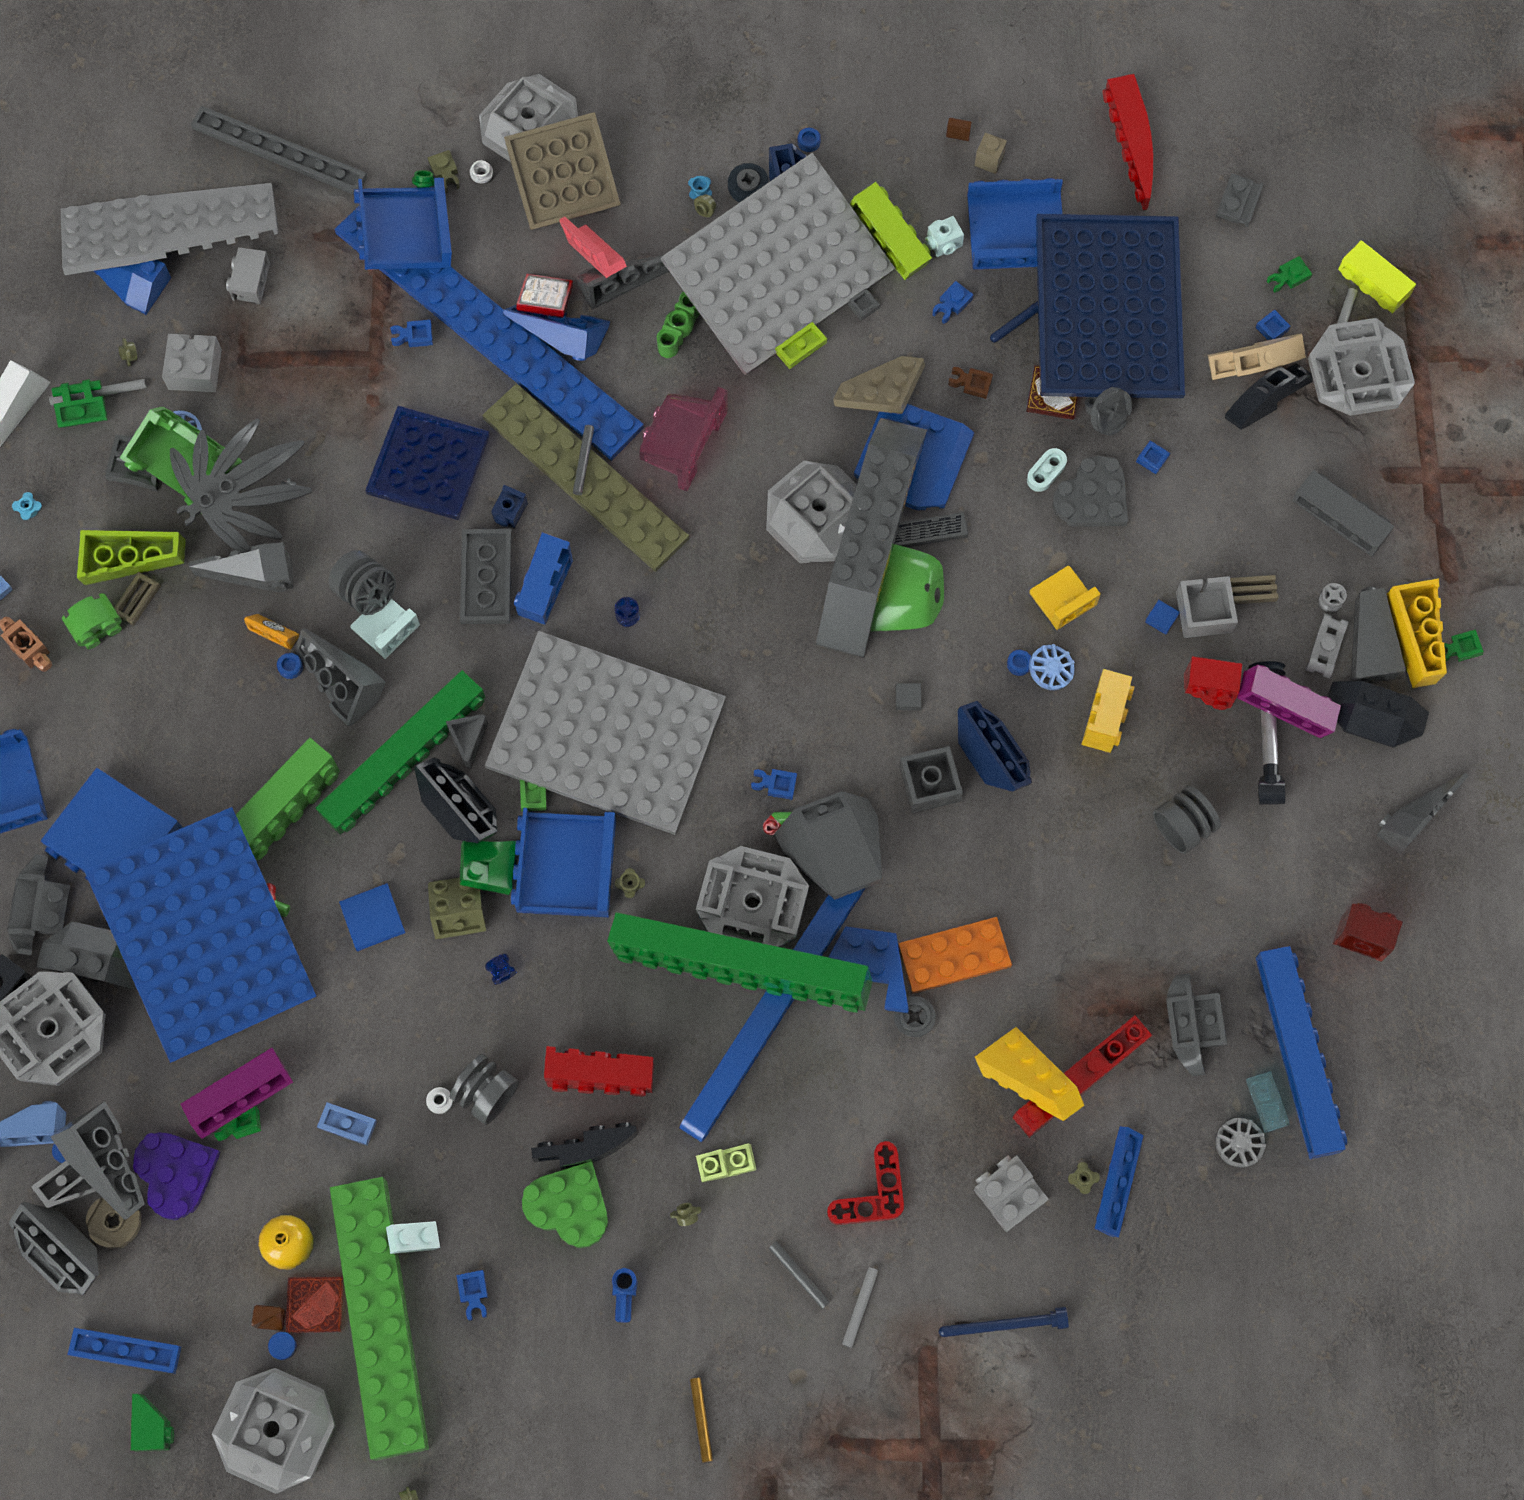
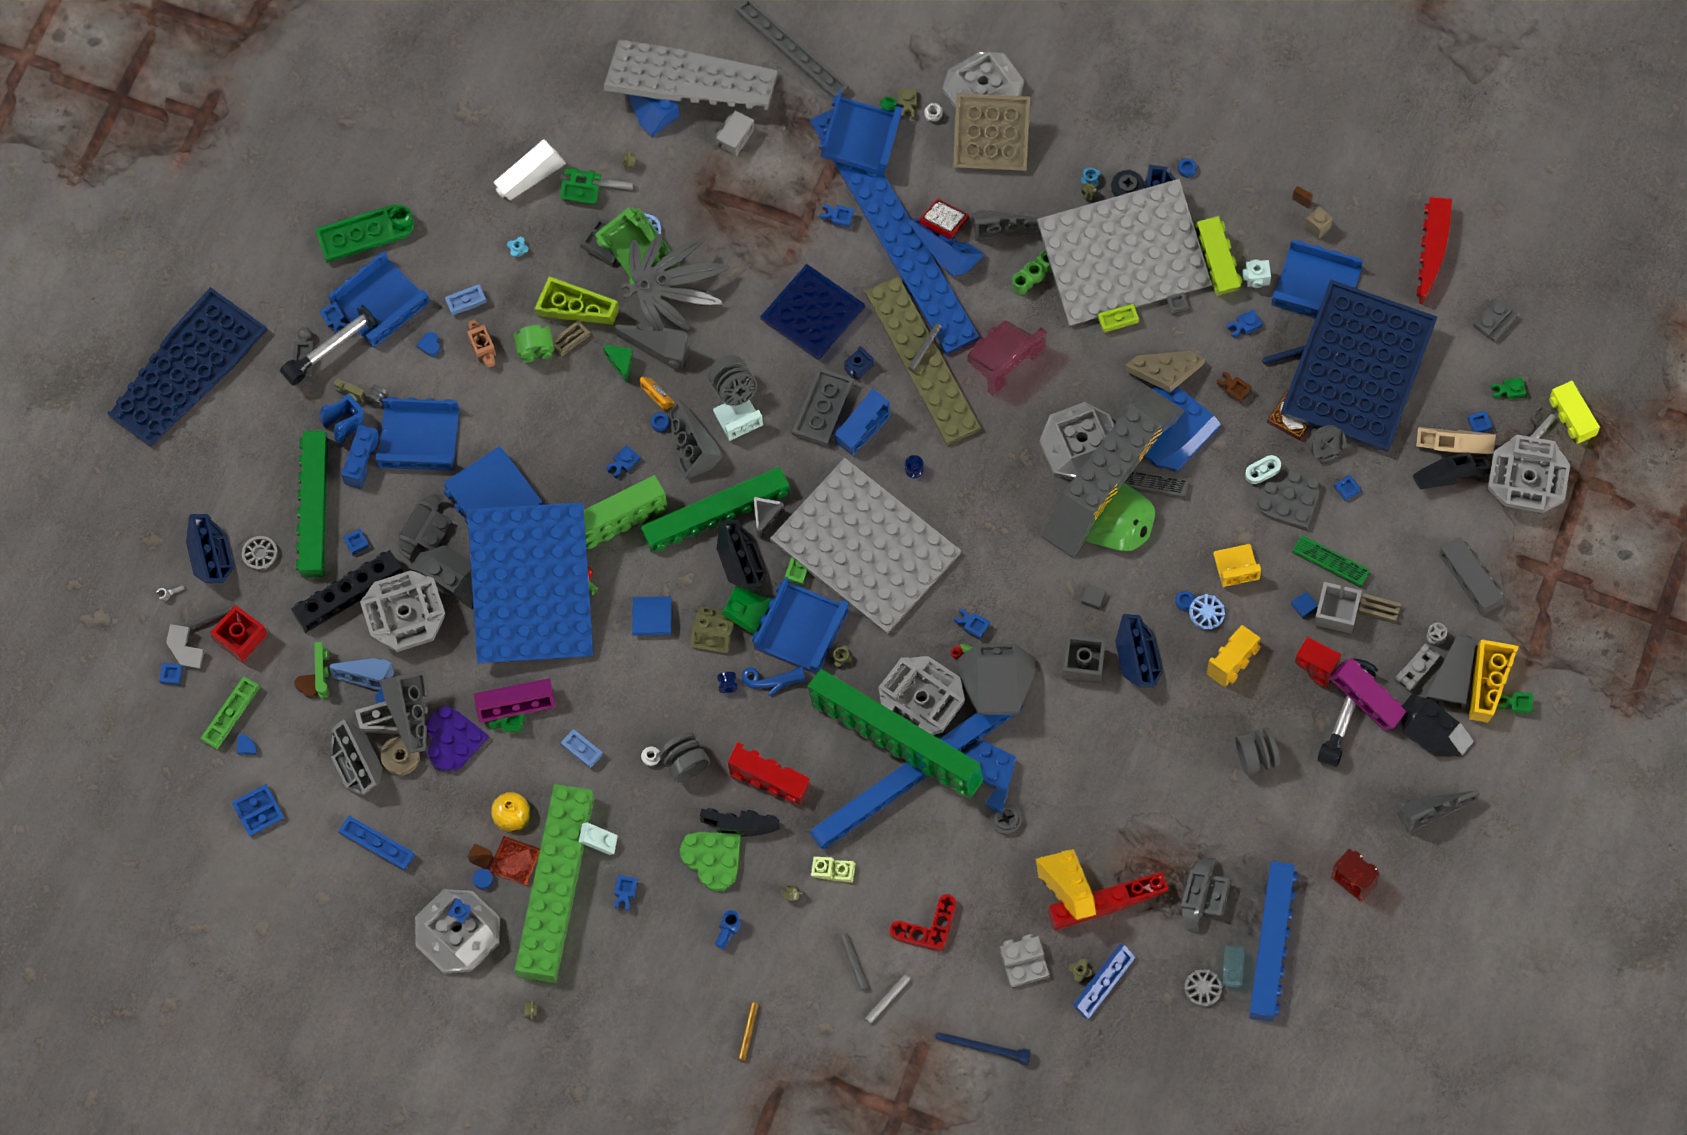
camera: 25 degrees right, 5 degrees down
green slope [131,1394,174,1452] -> none
light grey piece [162,334,222,392] -> none
coral fence [559,217,627,278] -> none
orange plate [898,917,1012,994] -> none
none -> blue plate [448,899,471,923]
none -> green slope [603,345,633,382]
none -> blue plate [606,445,640,479]
none -> blue plant [742,667,806,696]
none -> green tile [1292,535,1370,588]

